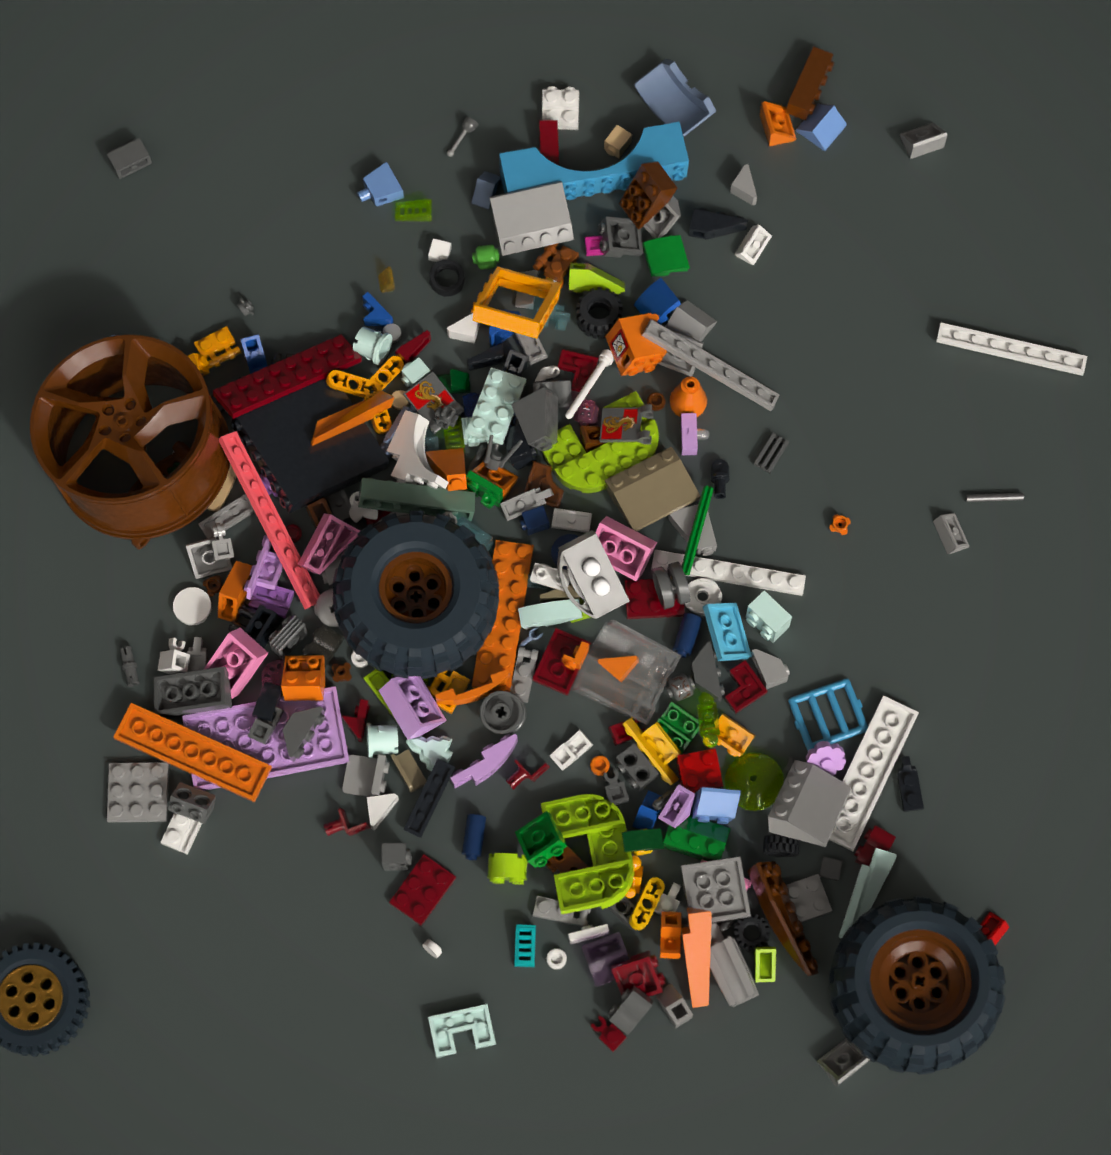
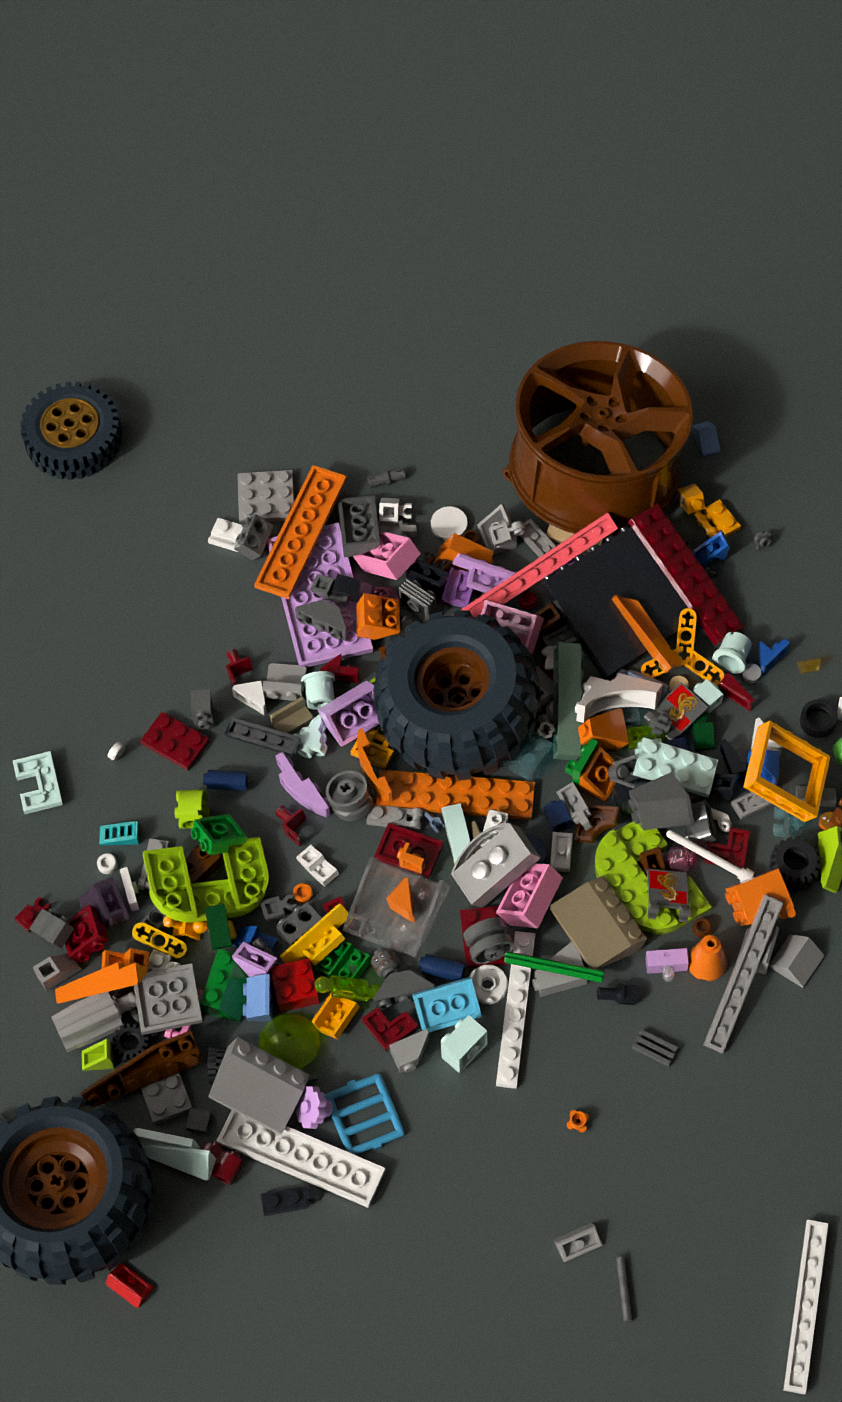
camera: 90 degrees right, 10 degrees down
blue slope [634,278,681,324] -> none

